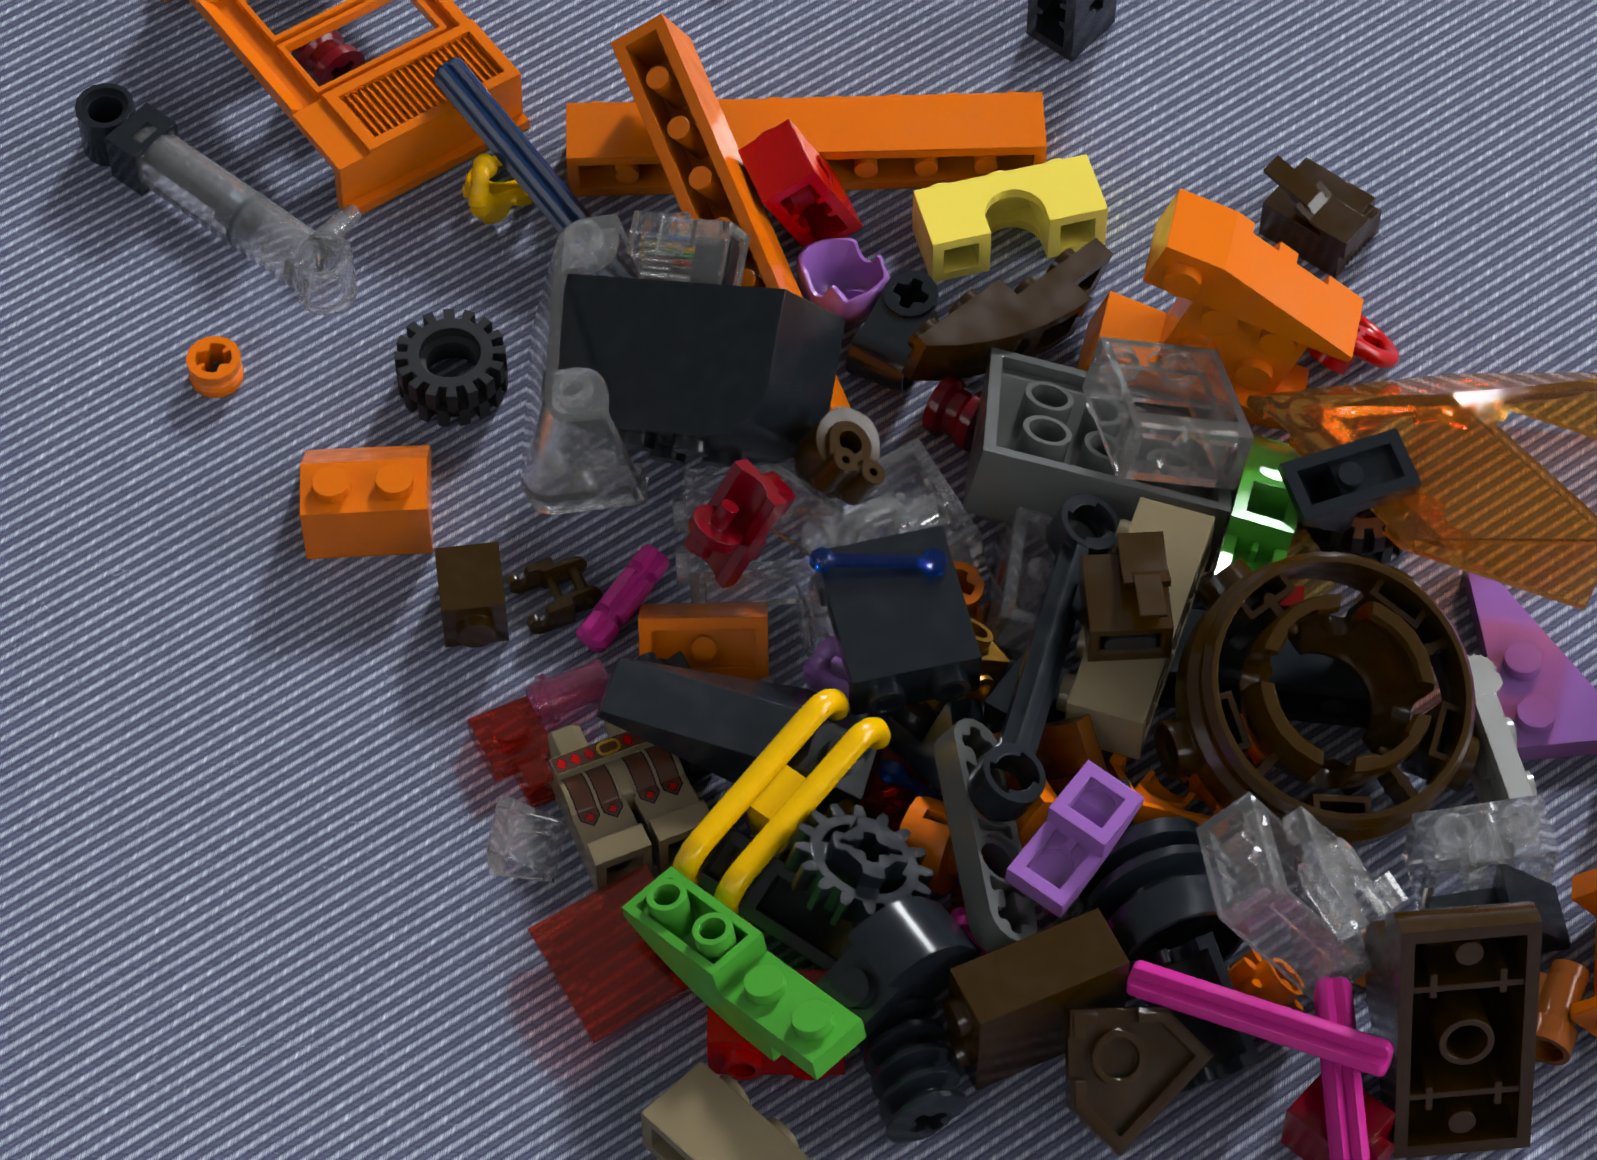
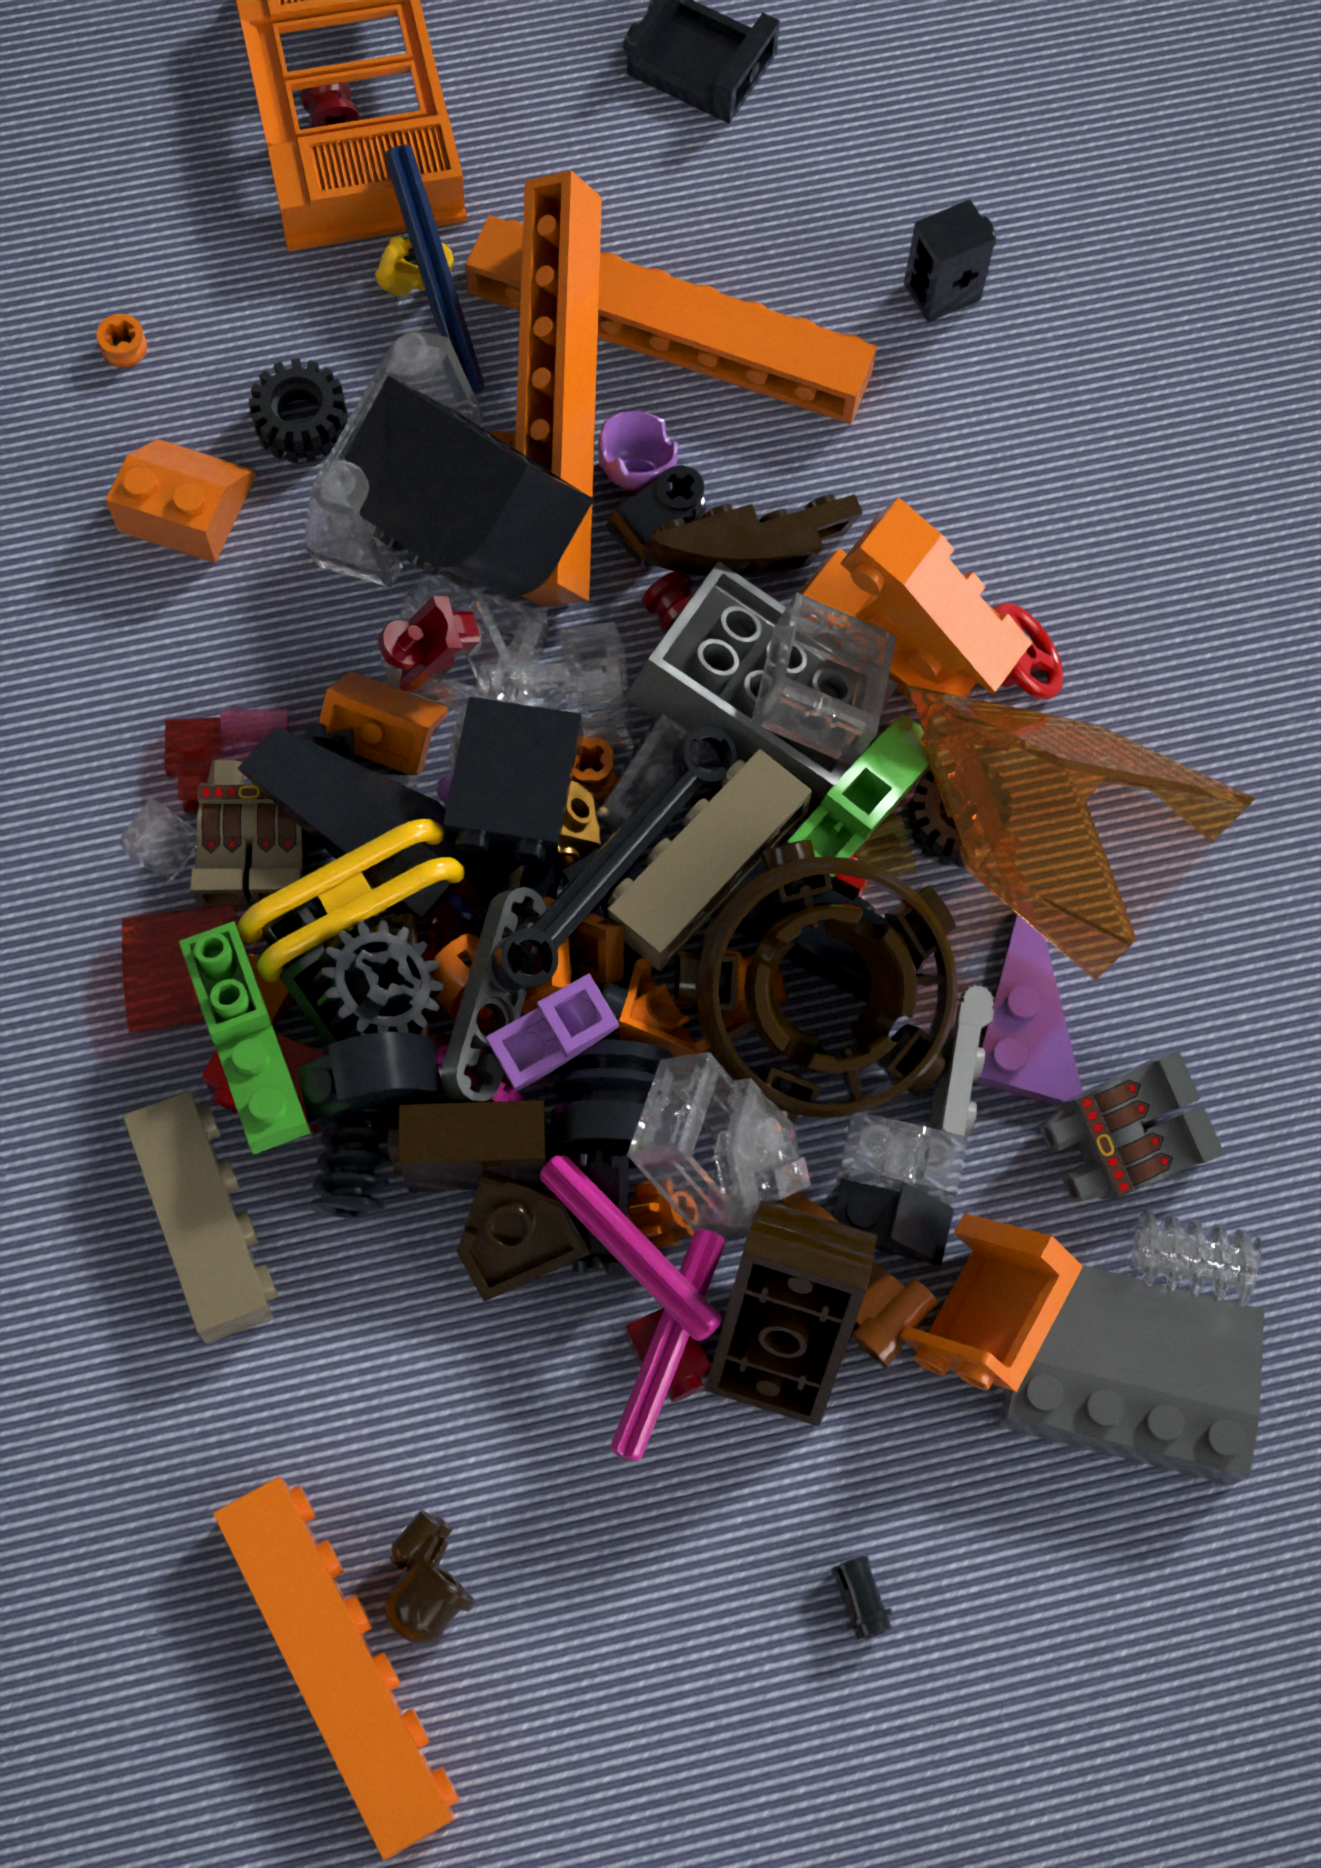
camera: 20 degrees right, 15 degrees up
clear piece [74,83,362,316] -> none
dark brown brick [435,542,509,648] -> none
dark brown piece [506,556,603,634] -> none
dark pink axle [576,544,670,653] -> none
clear piece [626,211,751,286] -> none
red brick [738,119,863,248] -> none
dark brown piece [794,406,885,505] -> none
clear blue hinge [809,547,947,577] -> none
light yellow arch [912,154,1108,282] -> none
dark brown piece [1078,531,1174,662] -> none
dark brown piece [1259,155,1382,278] -> none
black slope [1278,428,1422,532] -> none

